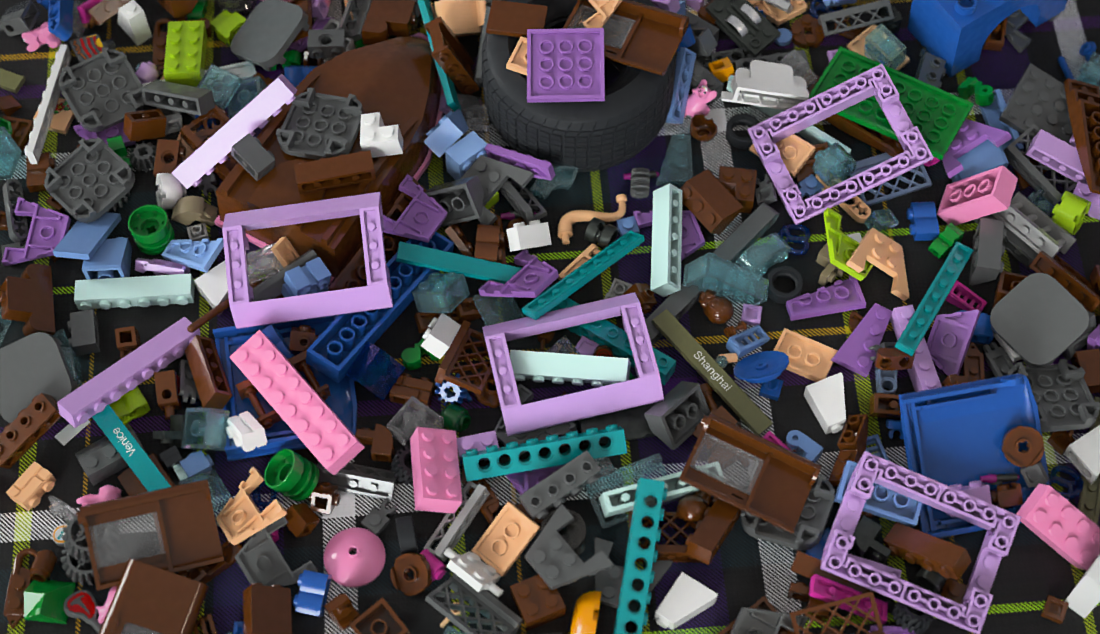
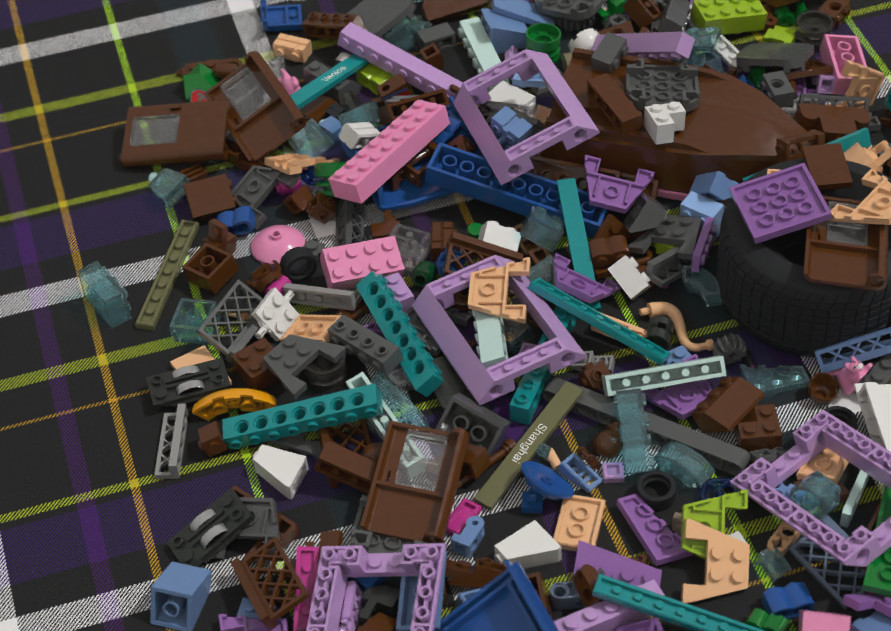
camera: 80 degrees right, 15 degrees down
clear blue brick [345,341,405,400] -> none
none -> light nougat wing [468,257,531,324]

